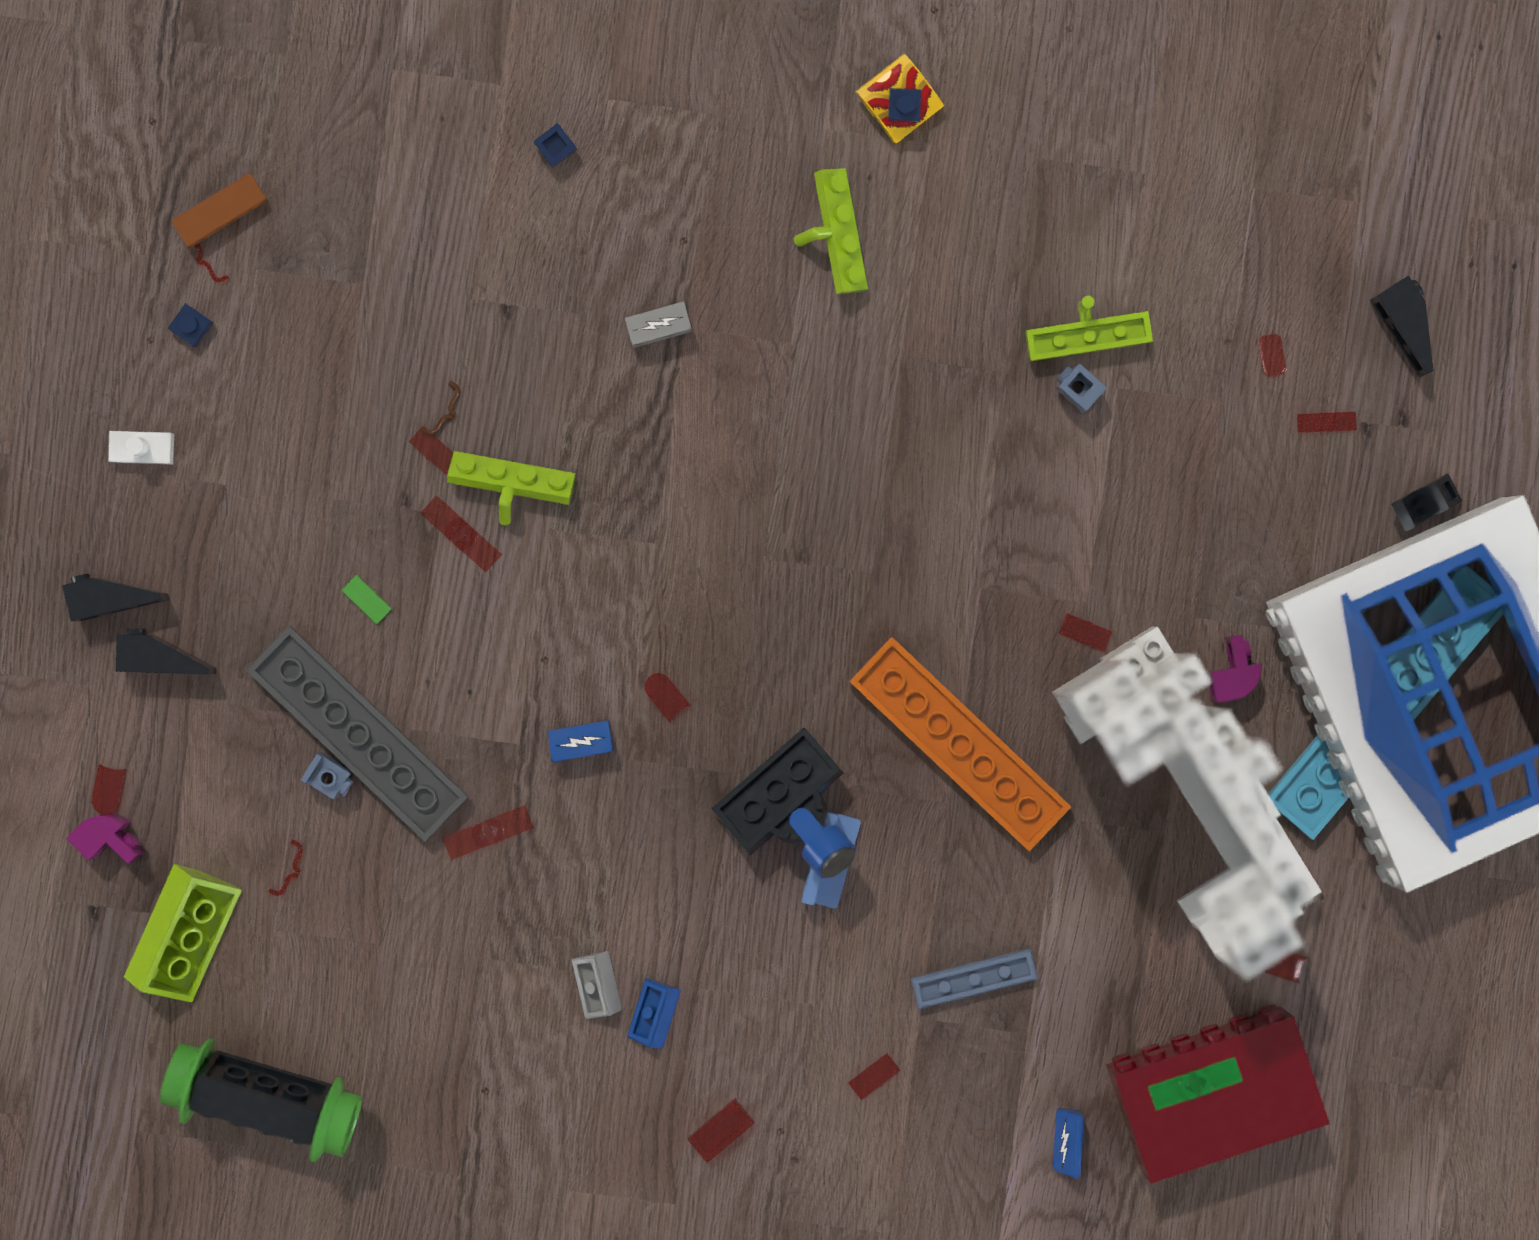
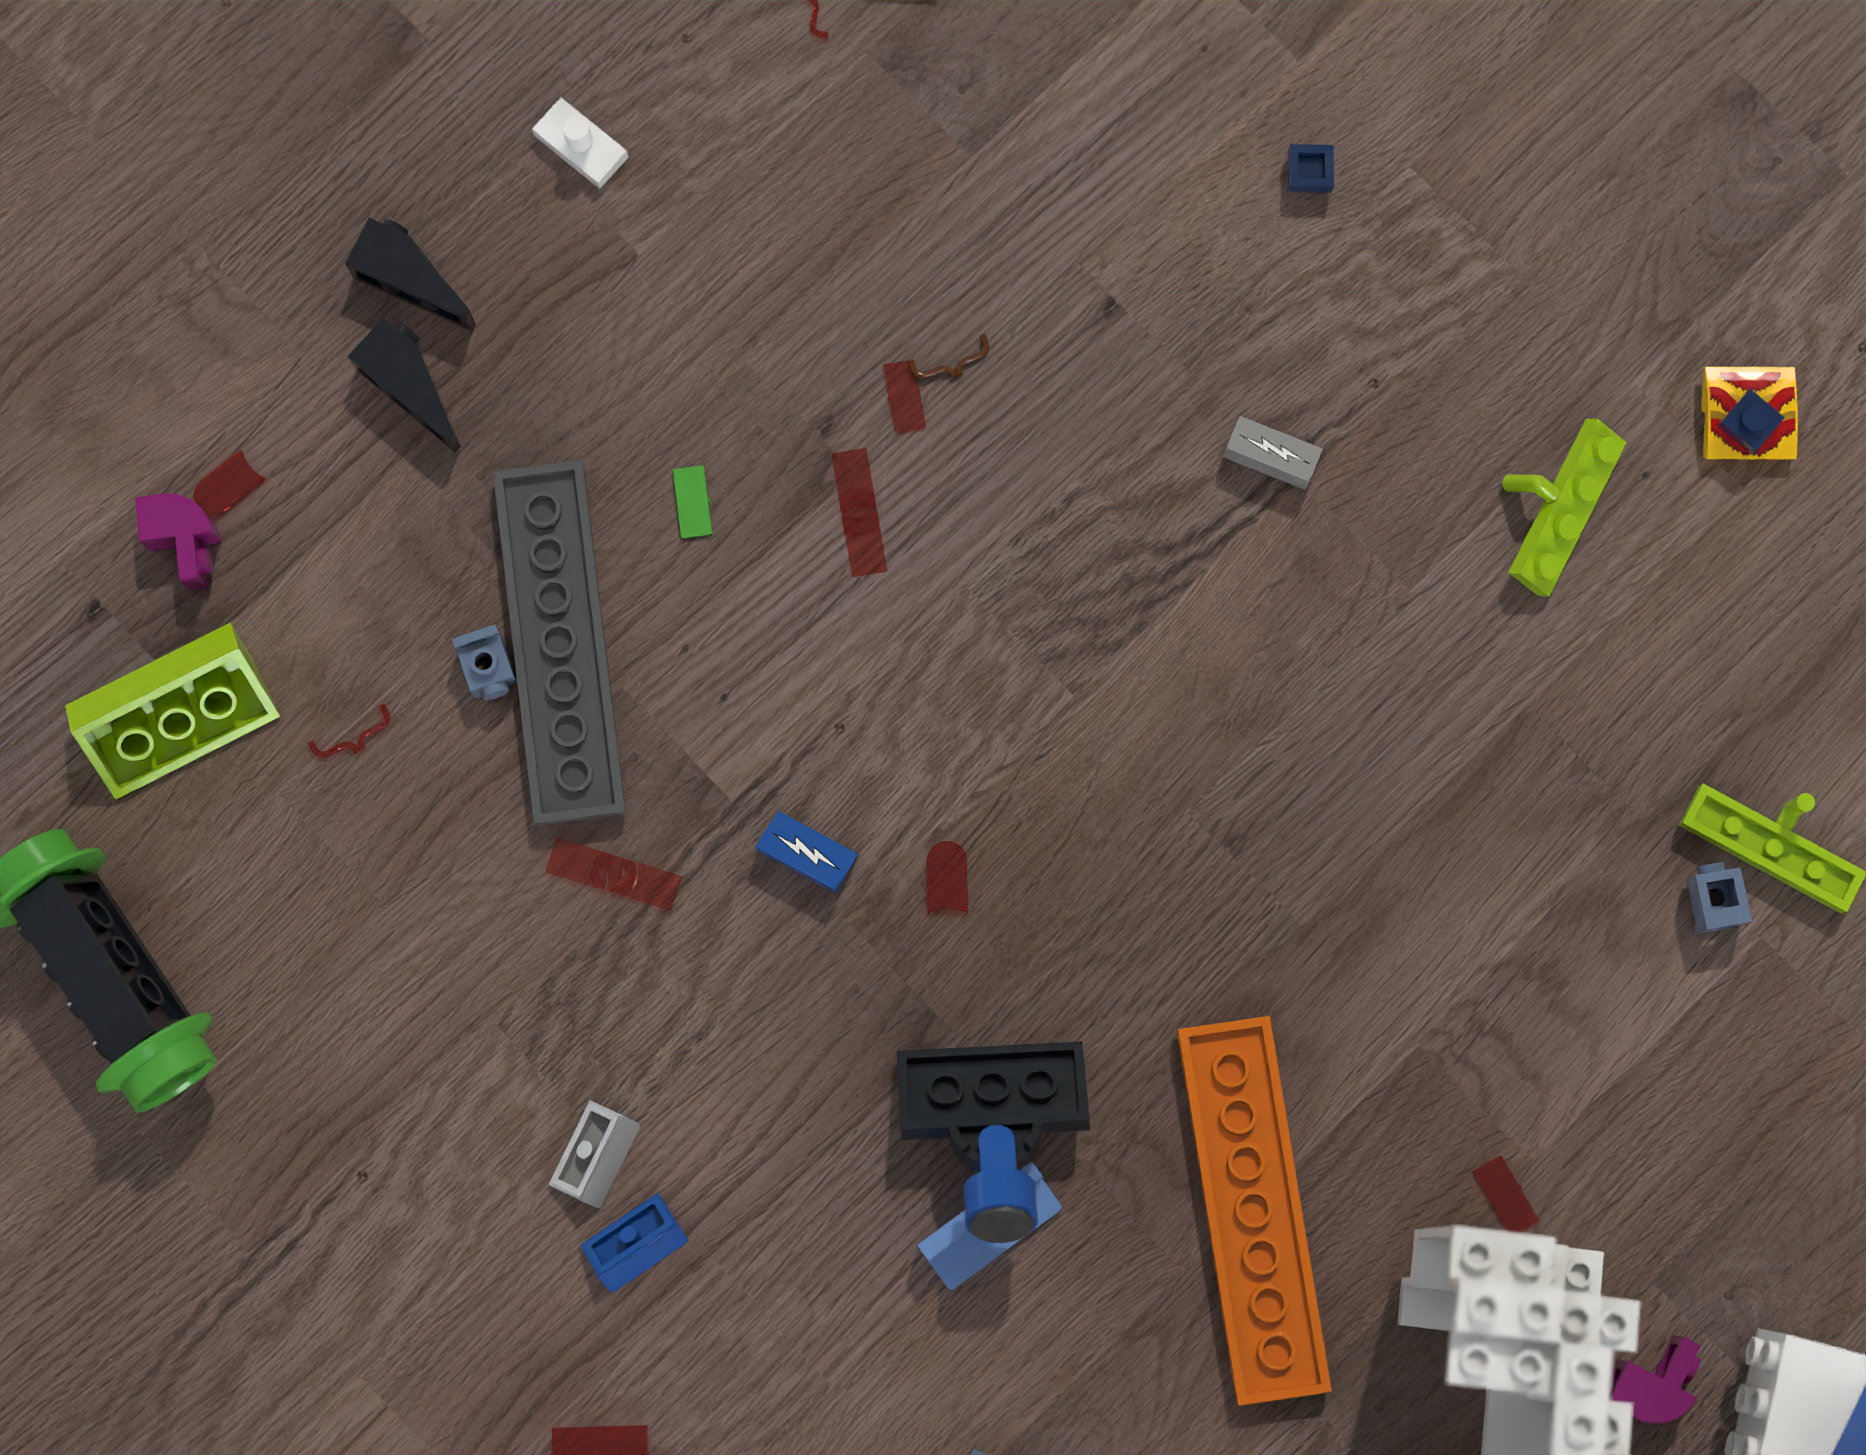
camera: 40 degrees right, 10 degrees down
dark blue plate [168,303,213,347] -> none
lime plate [447,451,575,525] -> none

